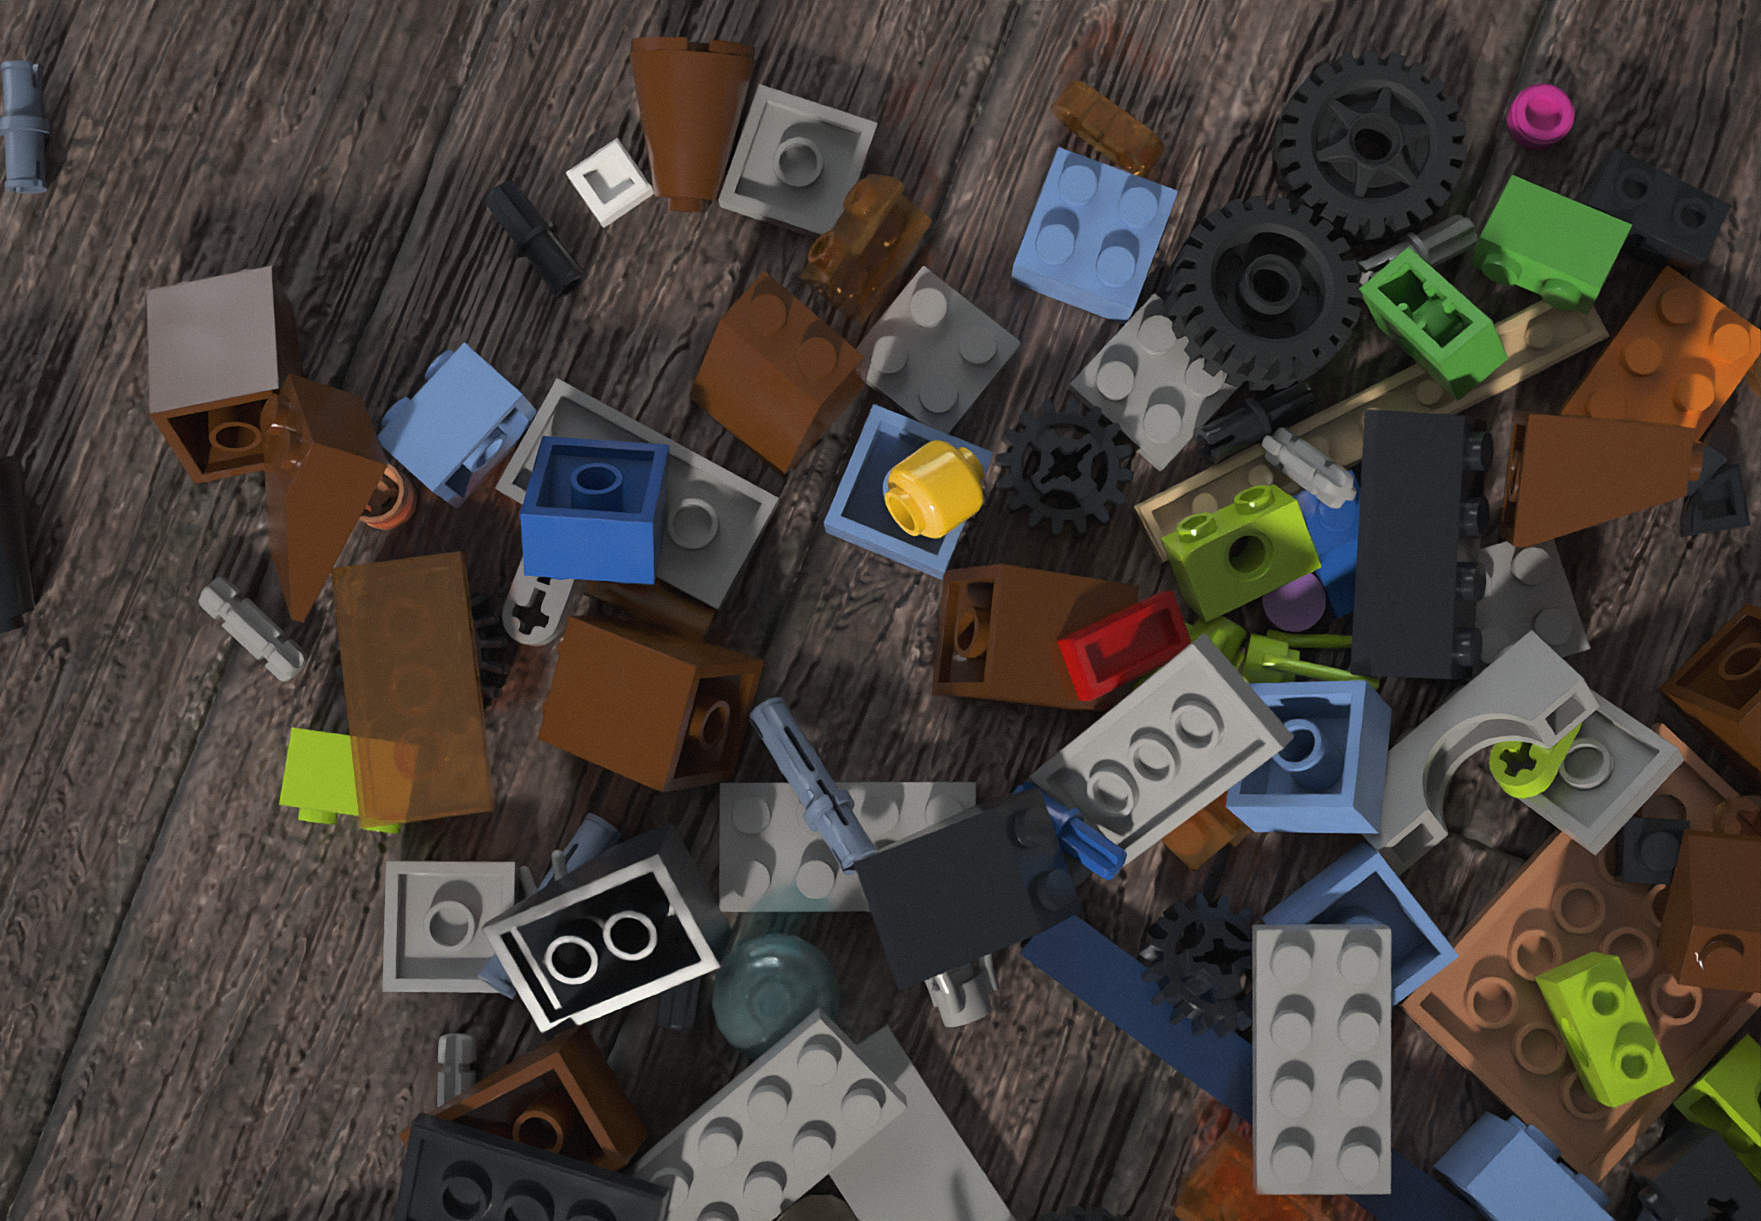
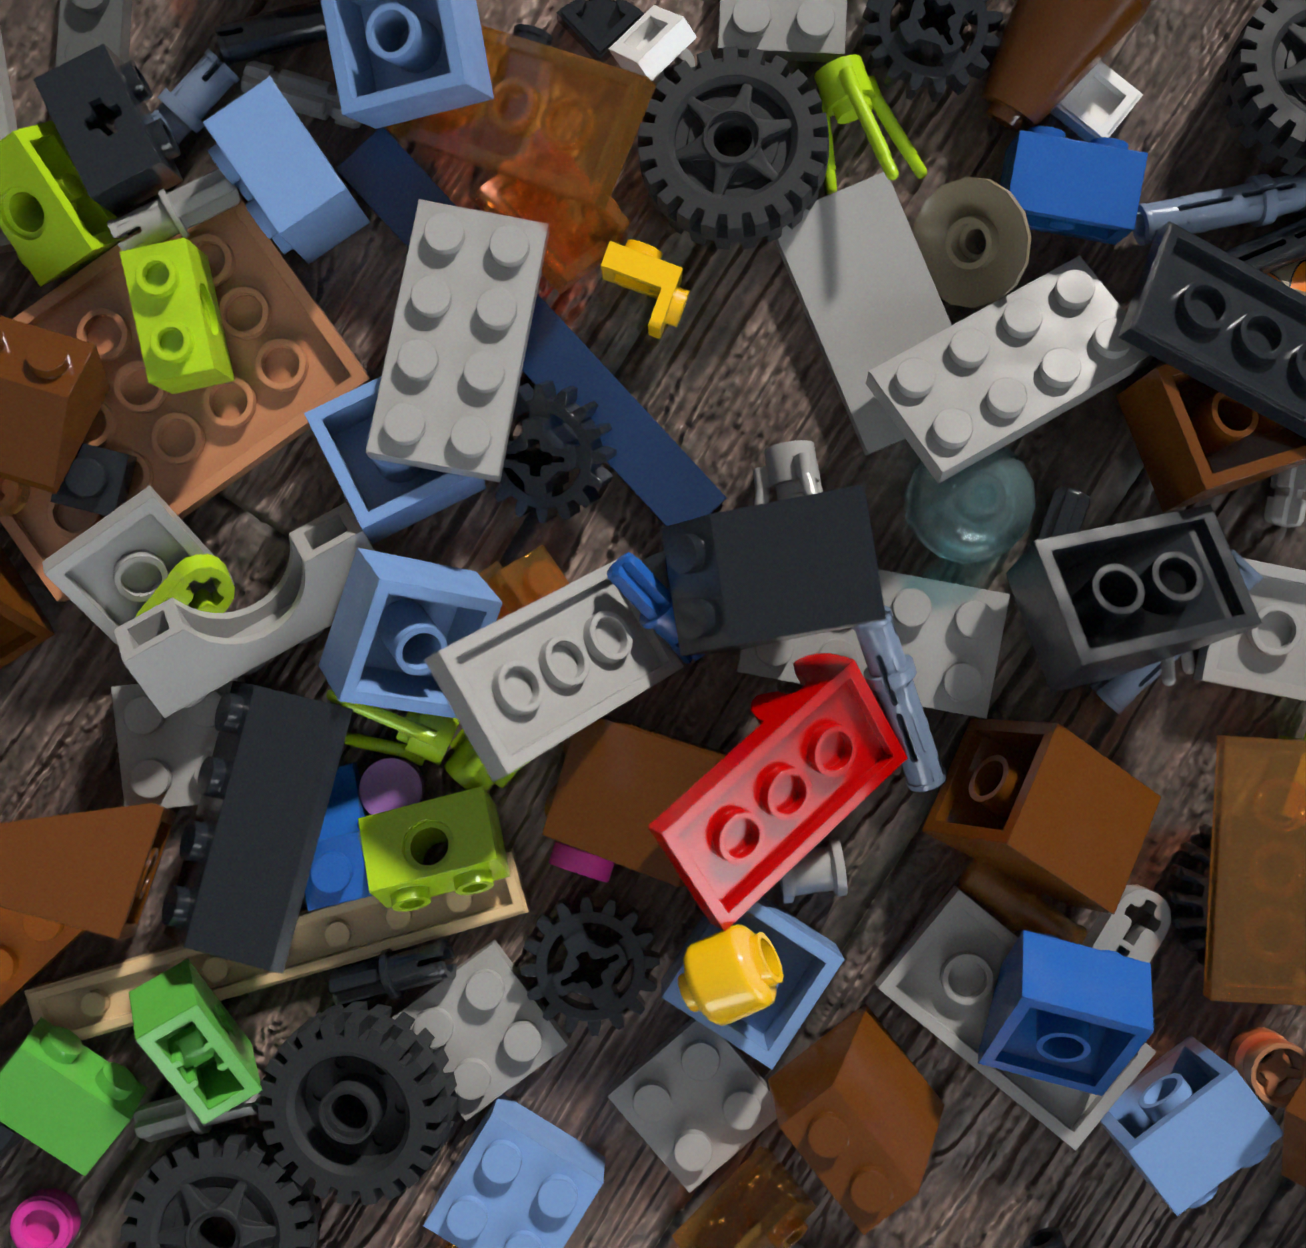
camera: 170 degrees left, 5 degrees up
red tile [1057,591,1192,701] -> none
light grey axle [1262,427,1357,508] -> none
none -> light grey axle [107,168,241,251]
none -> dark pink tile [548,841,615,883]
none -> yellow bracket [601,239,690,339]
none -> red hinge [647,653,908,932]
none -> light grey bush [779,838,848,904]

